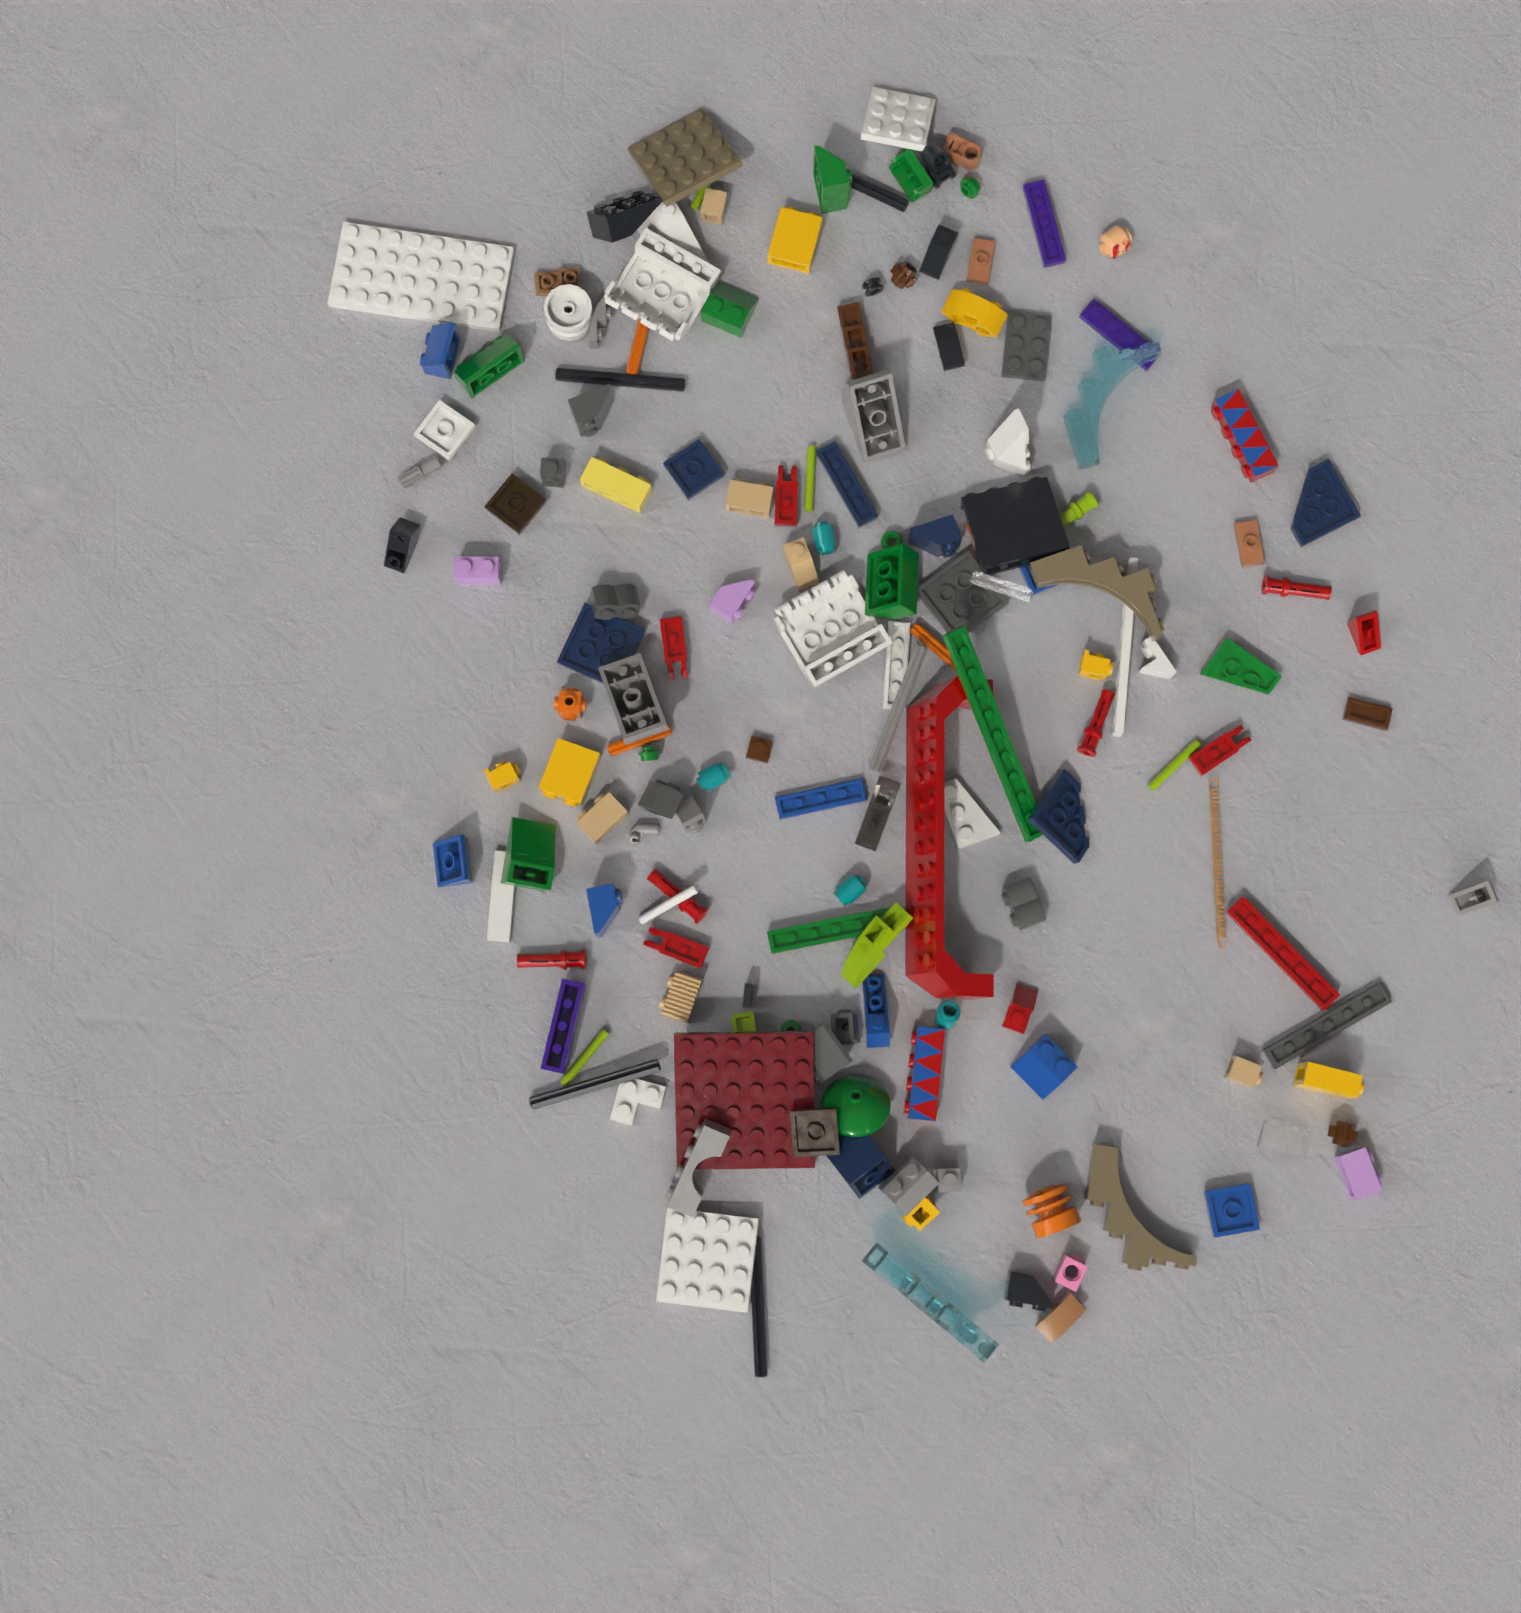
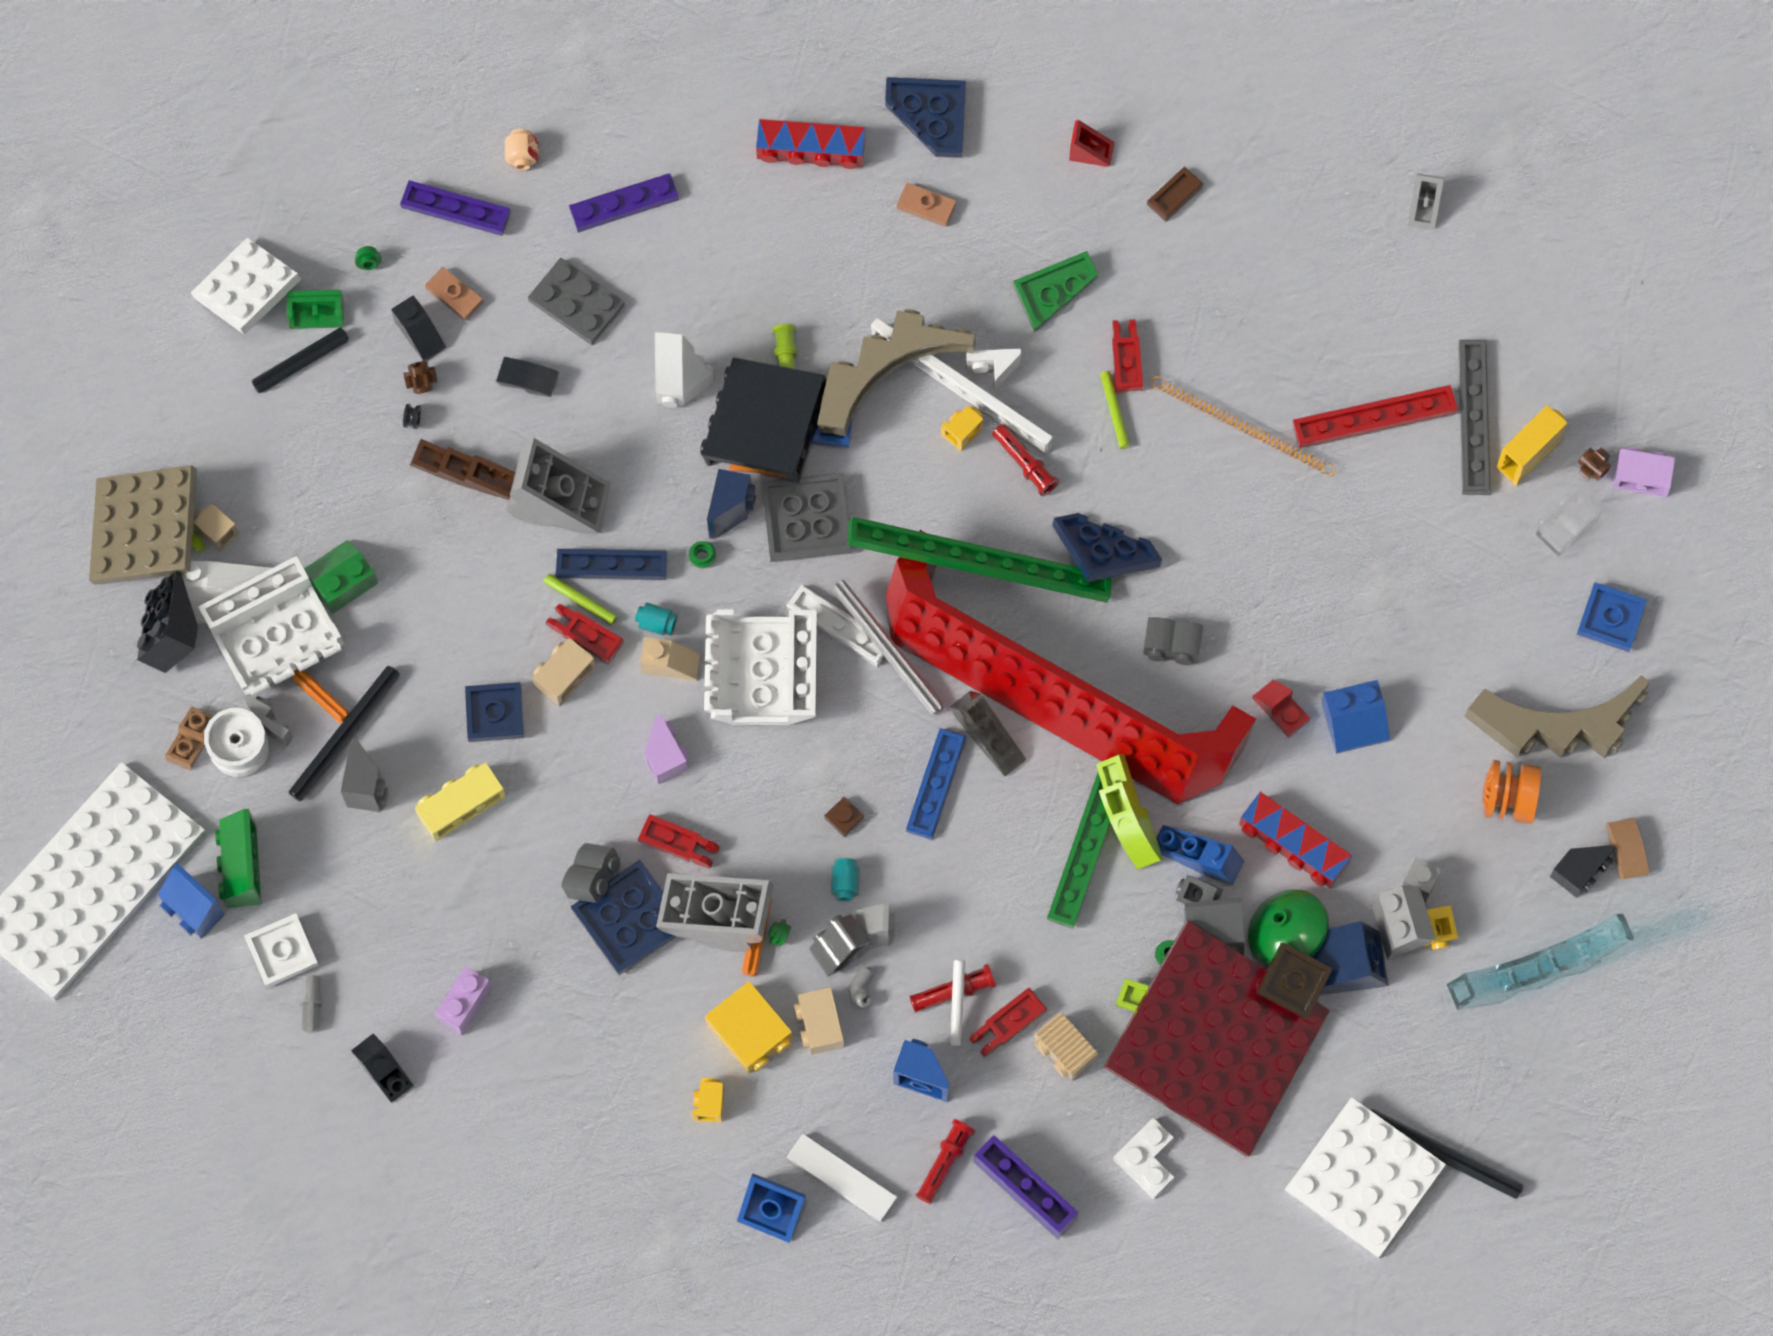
camera: 60 degrees left, 10 degrees down
dark brown plate [484,473,547,535] -> none
green slope [500,817,556,892] -> none
black axle [529,1059,661,1110] -> none
dark grey brick [540,457,566,488] -> none
orange brick [554,687,587,721] -> none
lime bar [559,1029,610,1086] -> none
light grey arch [665,1118,731,1218] -> none
pearl dark grey tile [743,983,754,1008] -> none
yellow brick [768,207,823,273] -> none
green slope [813,145,852,214] -> none
teal brick [833,874,867,906] -> none
green slope [865,544,919,619] -> none
orange axle [910,623,957,672] -> none
black piece [922,144,956,189] -> none
teal brick [935,1001,961,1030] -> none
yellow brick [941,288,1008,337] -> none
nougat piece [942,133,981,170] -> none
white wing [944,778,1001,850] -> none
clear axle [969,571,1034,602] -> none
bright pink brick [1052,1253,1088,1292] -> none
clear light blue arch [1063,342,1161,470] -> none
tan brick [1224,1056,1263,1088] -> none
red pin [1261,575,1332,600] -> none

